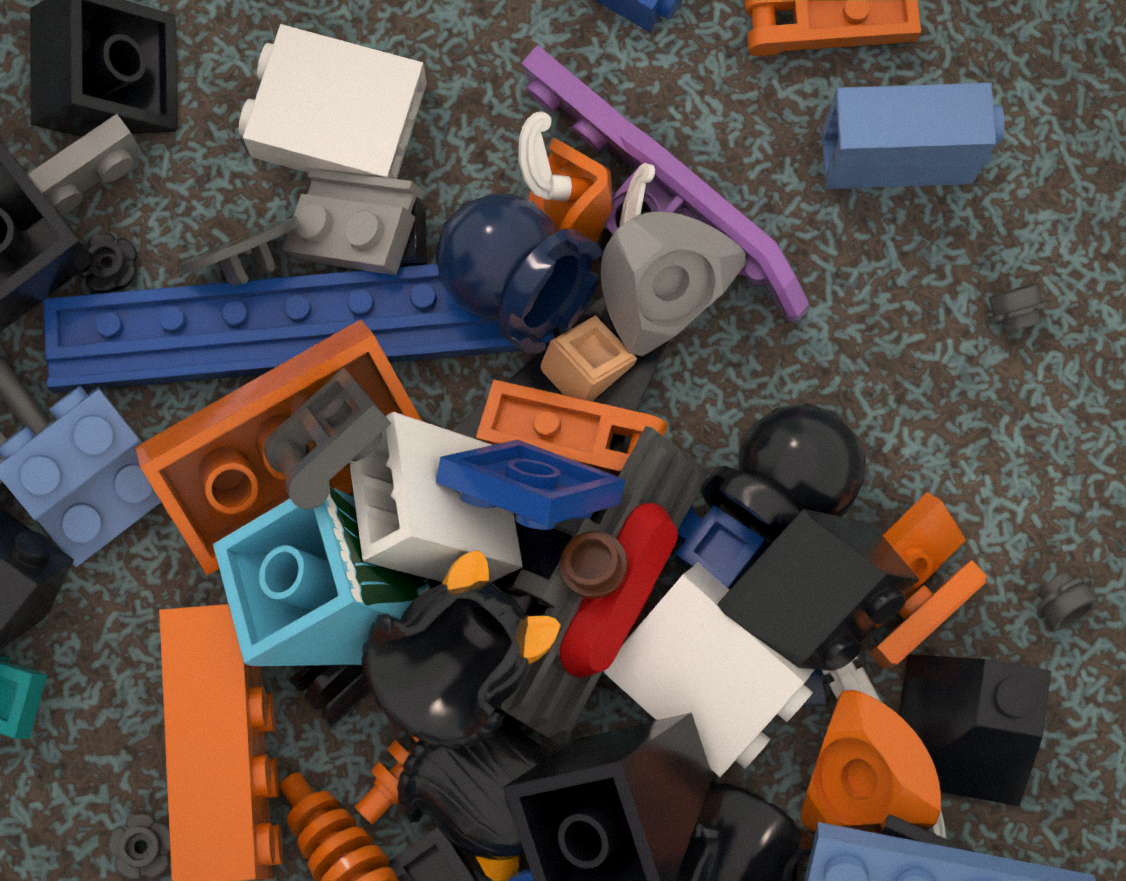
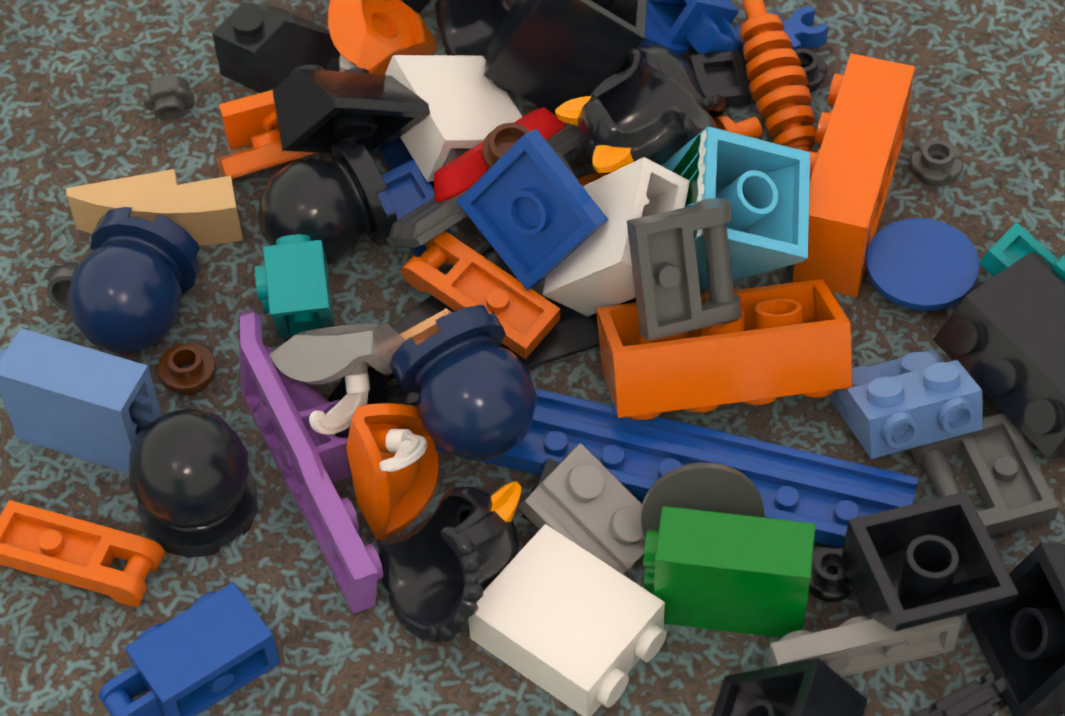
camera: 155 degrees left, 25 degrees down
none -> tan slope [66,169,243,245]
none -> dark blue tile [68,207,202,352]
none -> black tile [129,409,258,558]
none -> reddish brown plate [158,343,216,395]
none -> teal brick [255,234,335,339]
none -> black hair [378,481,522,643]
none -> green brick [643,506,815,638]
none -> blue piece [866,218,980,311]

